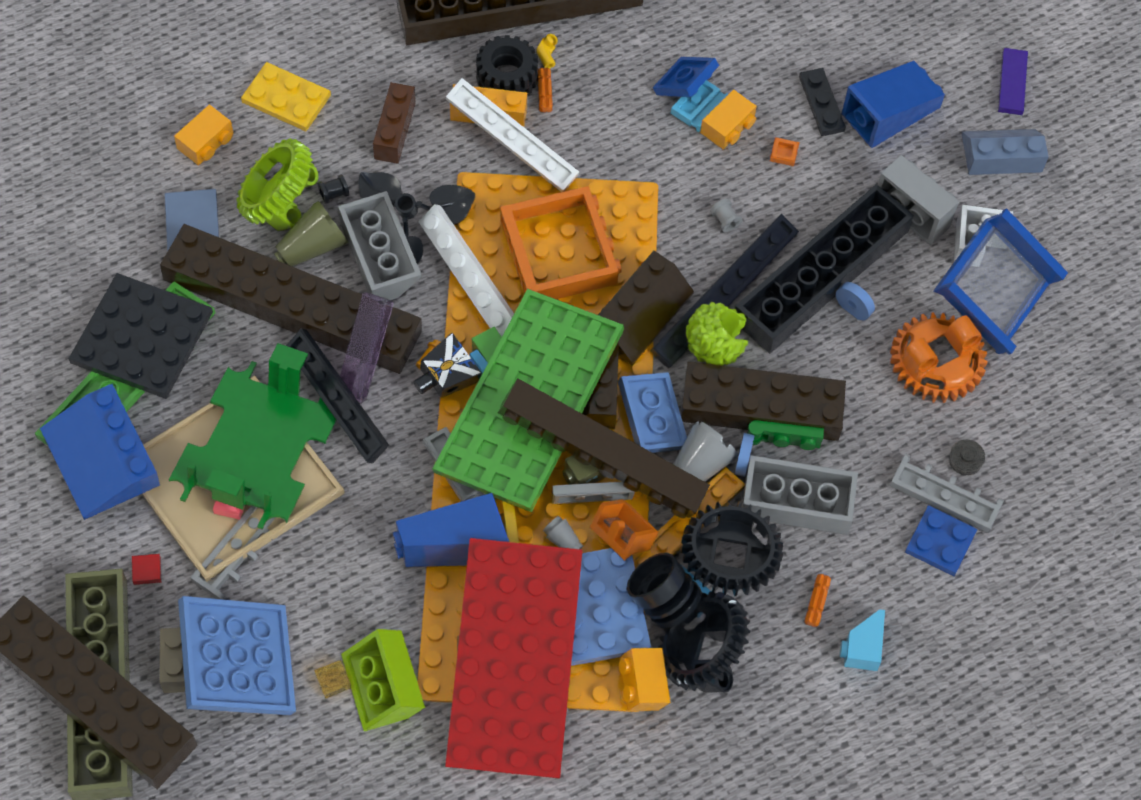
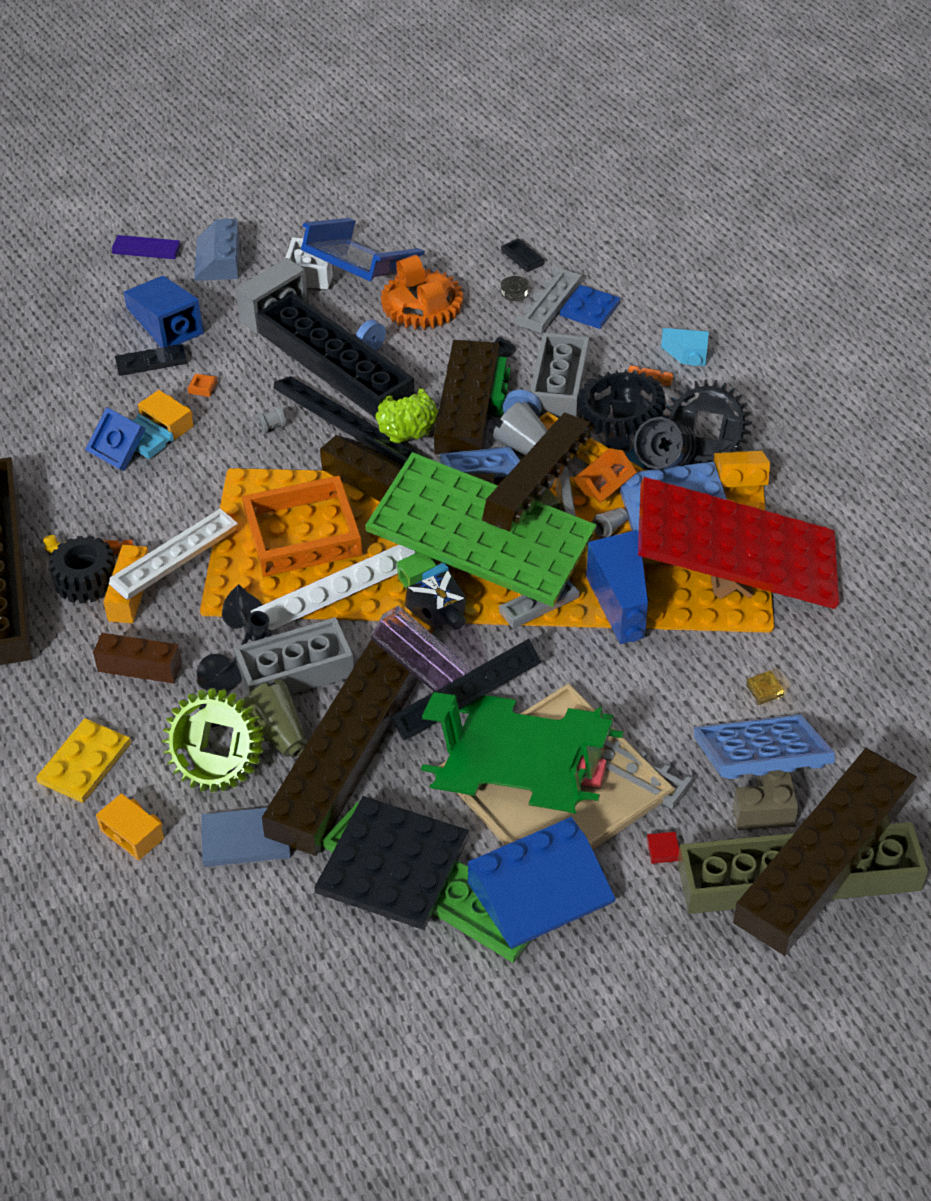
camera: 85 degrees left, 15 degrees down
lime slope [341,629,425,731] -> none
none -> black tile [494,337,516,357]
none -> black tile [501,238,545,272]

